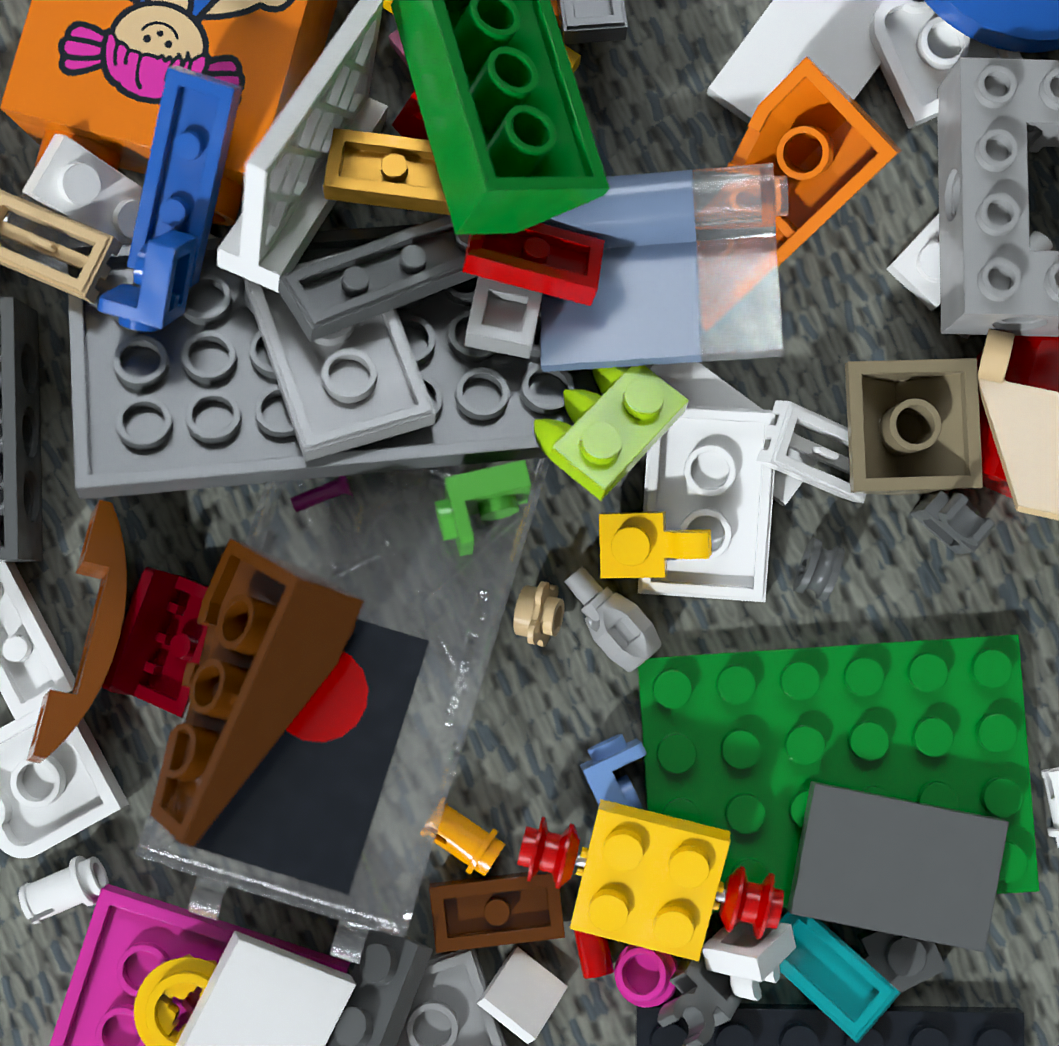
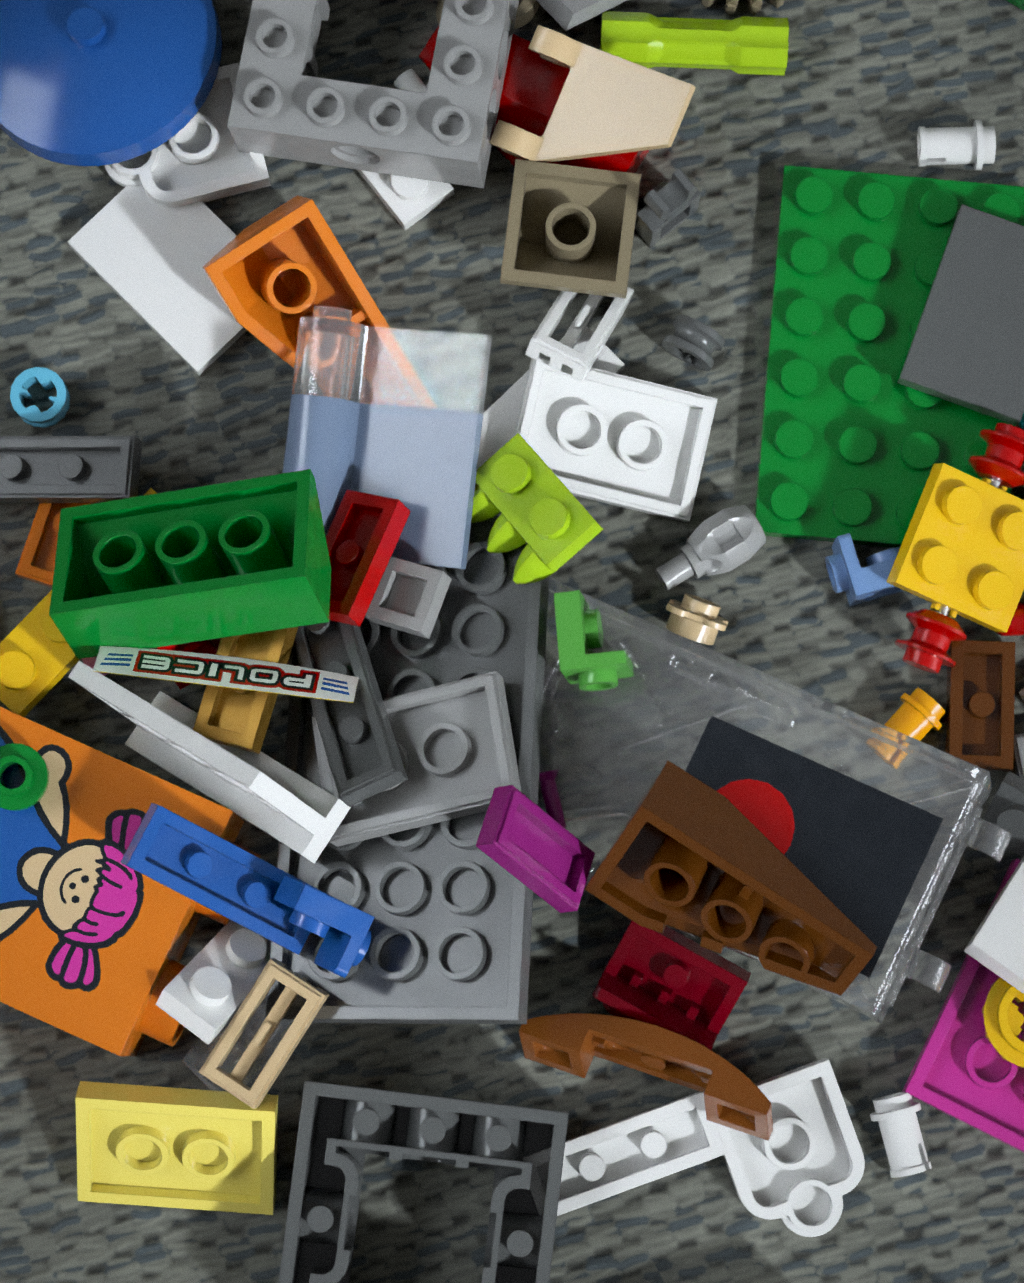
camera: 80 degrees left, 5 degrees down
yellow plate [599,511,712,578] -> none
none -> sticker [93,646,359,703]
none -> magenta tile [476,785,595,913]

